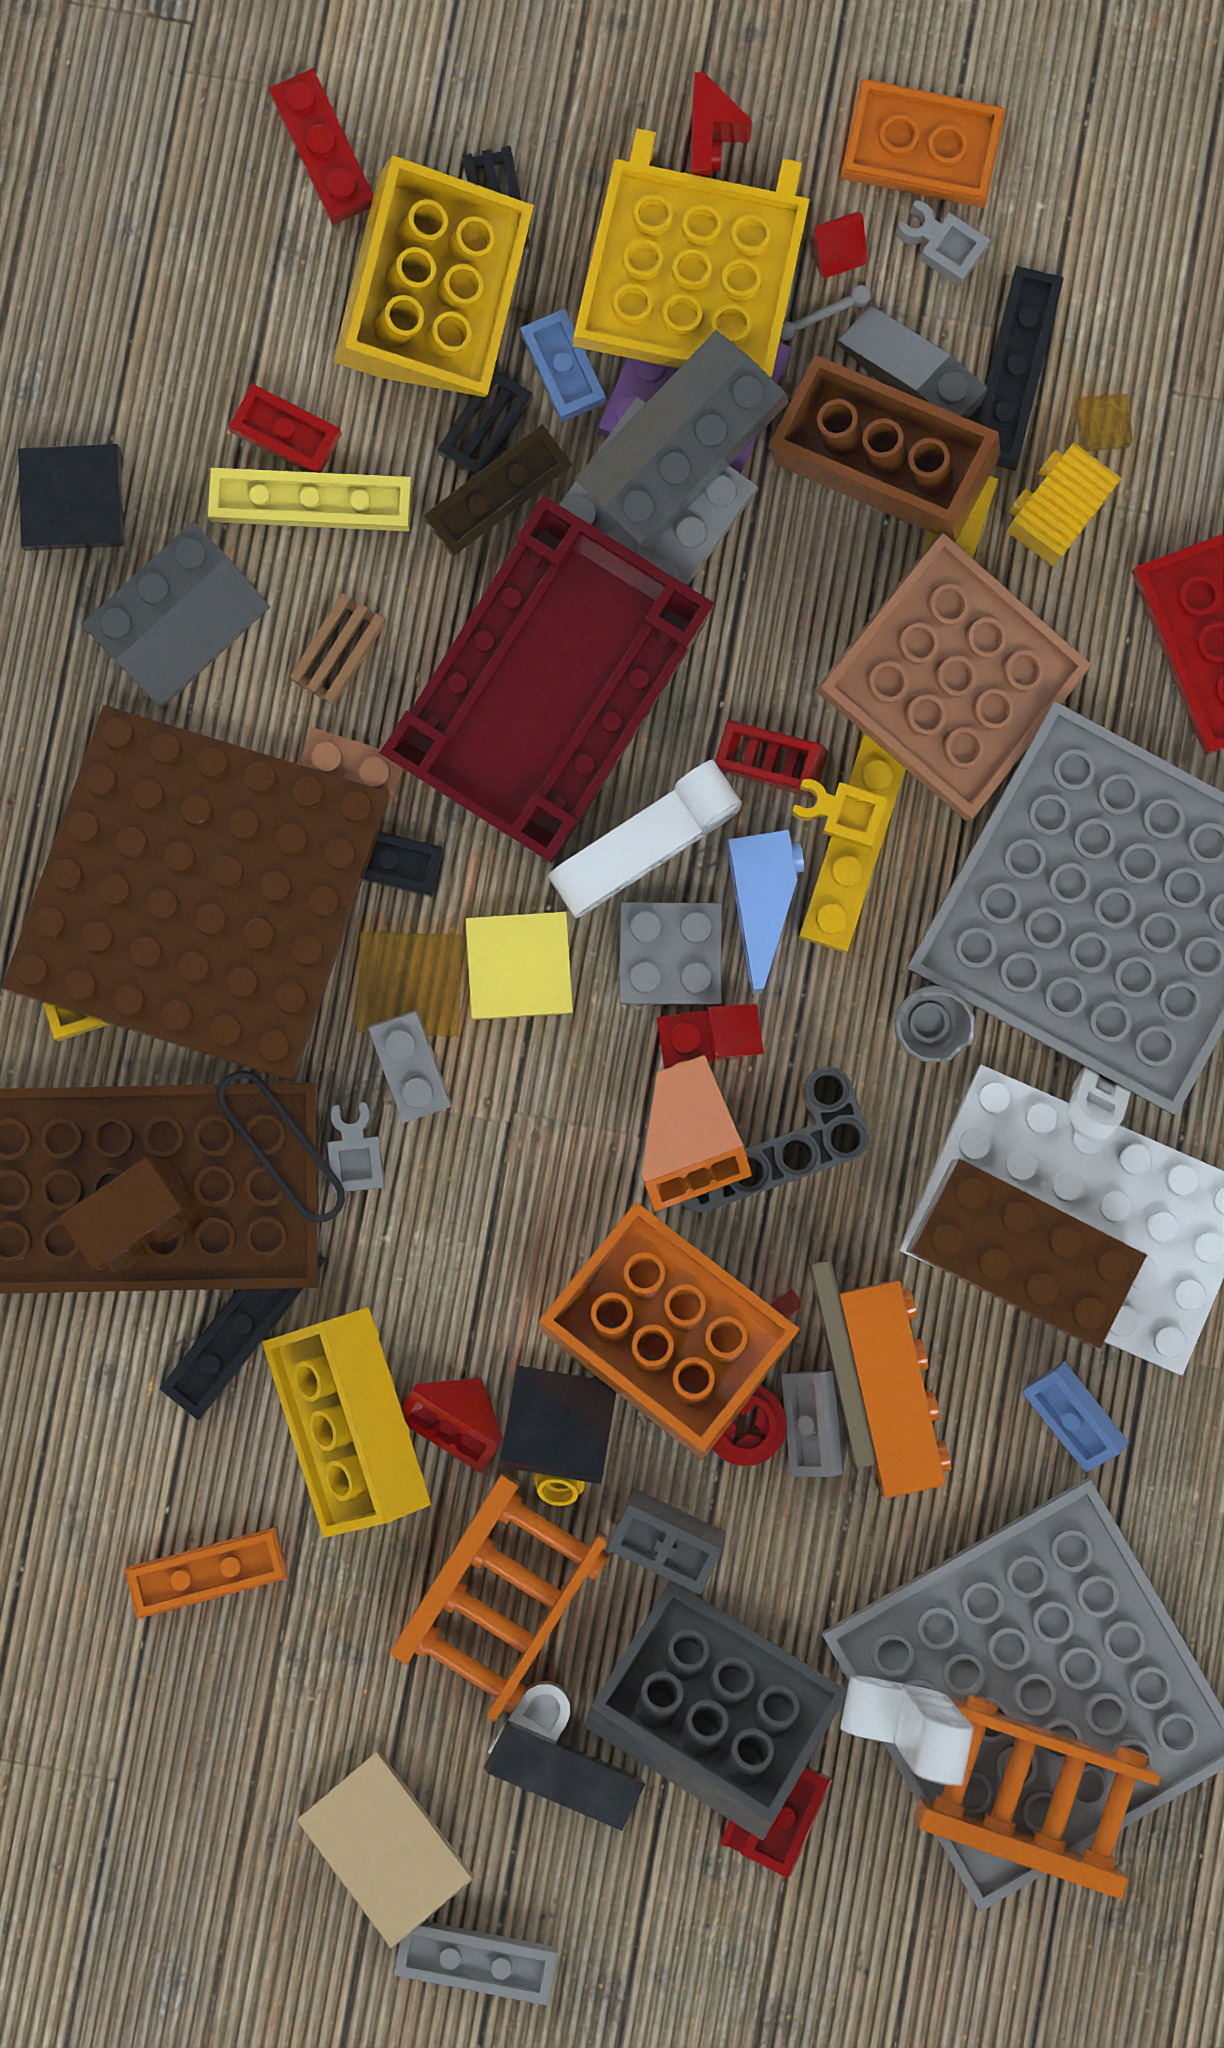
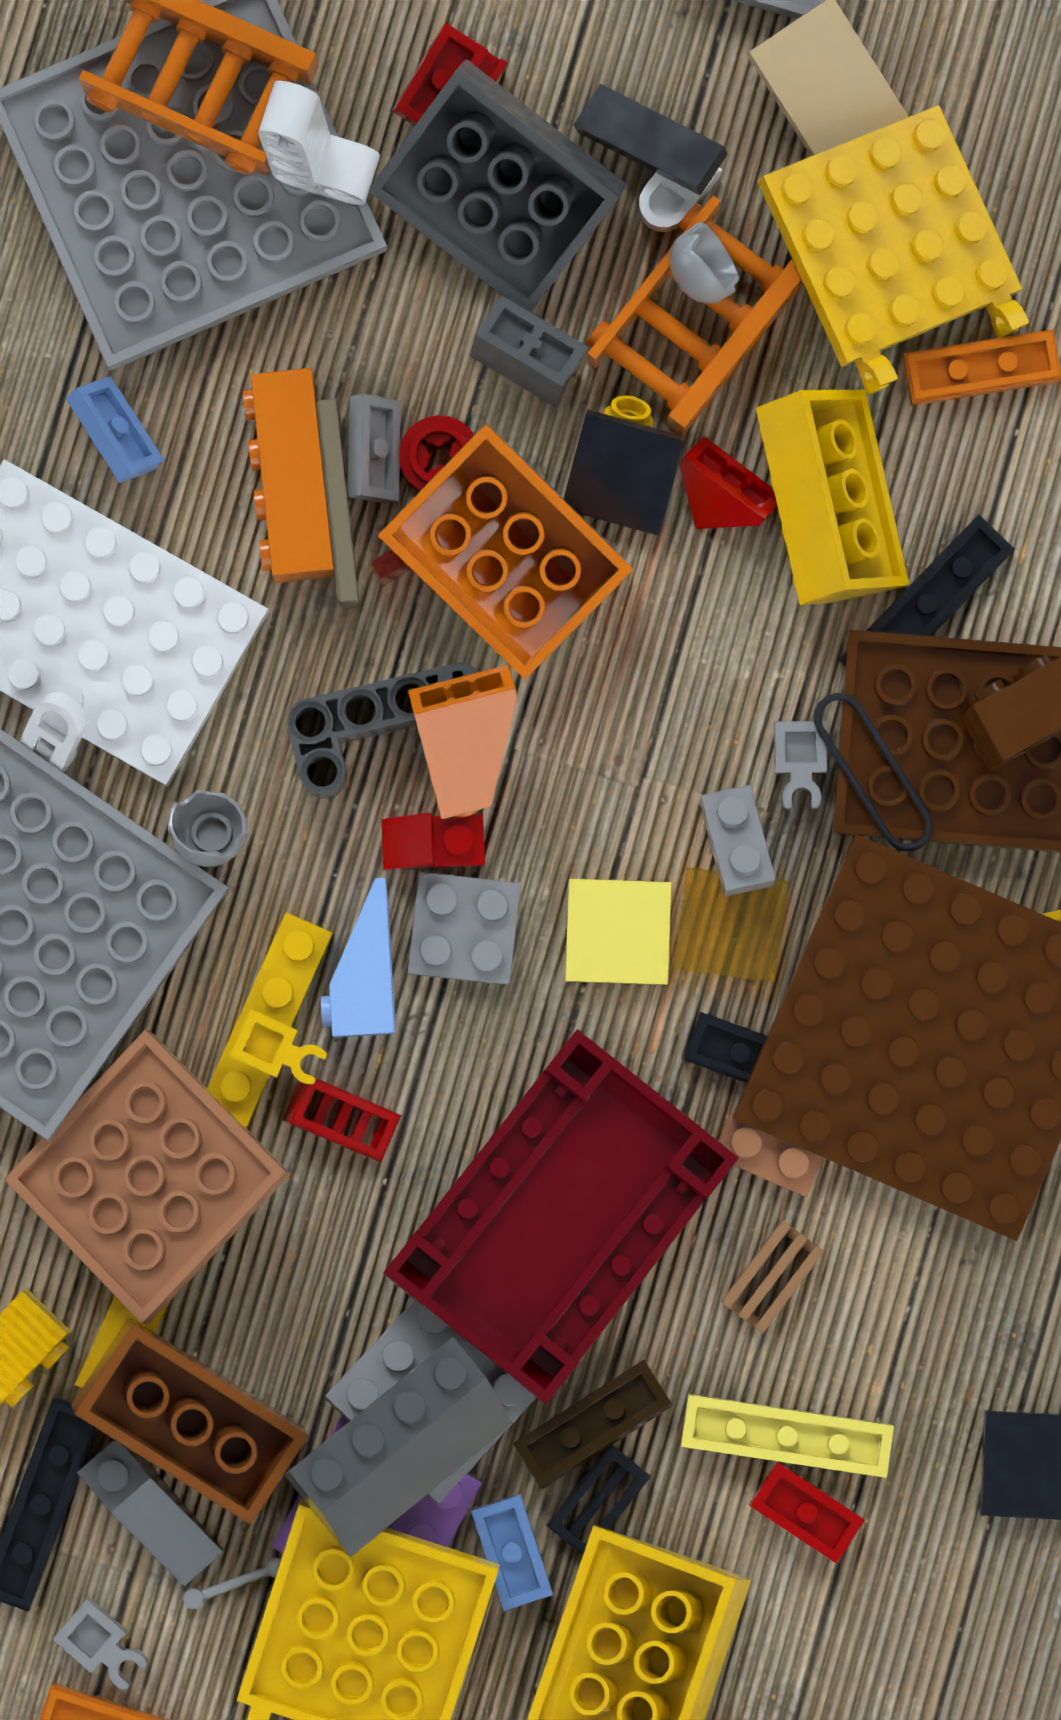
camera: 175 degrees left, 0 degrees up
dark grey slope [81,521,270,709] -> none
white beam [548,759,742,918] -> none
red slope [810,211,868,278] -> none
reddish brown brick [906,1158,1147,1349] -> none
none -> light grey hair [669,222,740,304]
none -> yellow plate [758,105,1030,395]

